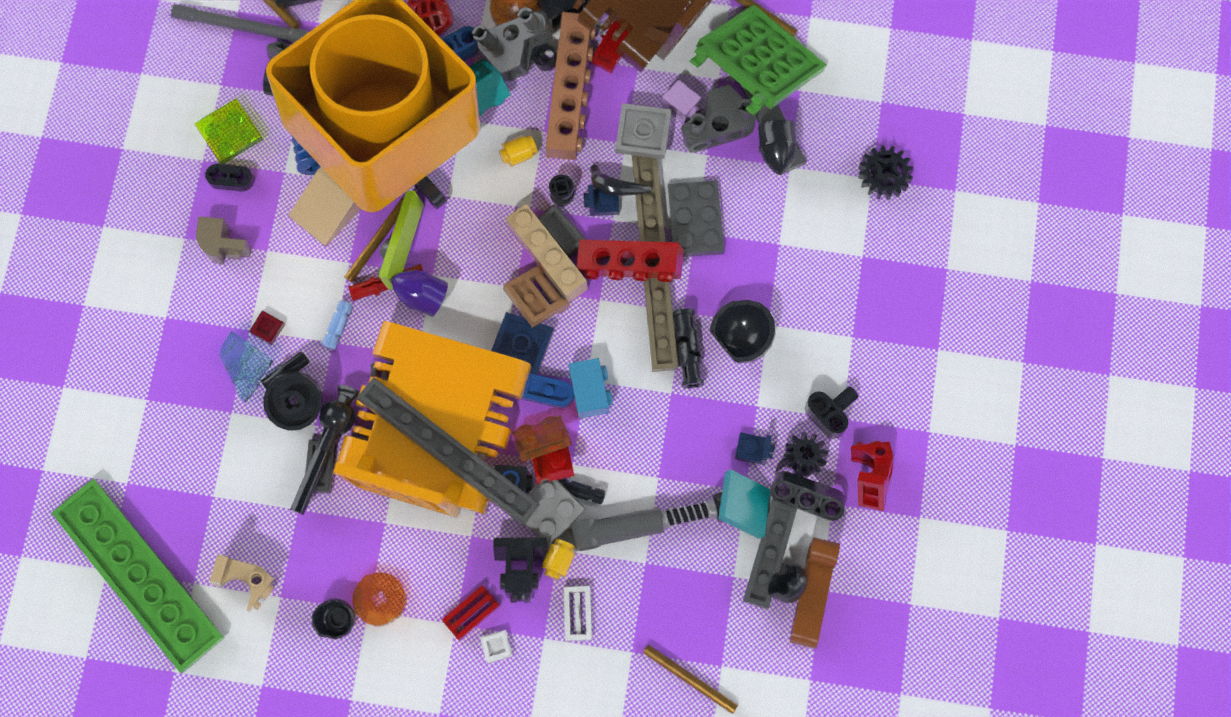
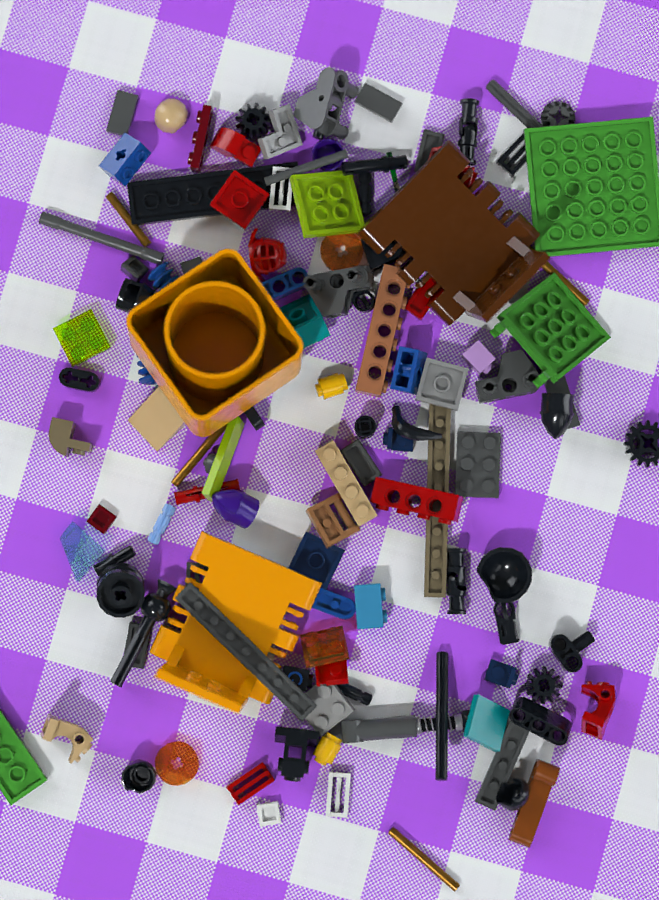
camera: 10 degrees right, 10 degrees up
none -> blue brick [390,346,428,395]
none -> black axle [436,651,448,781]
none -> black piece [493,602,520,645]

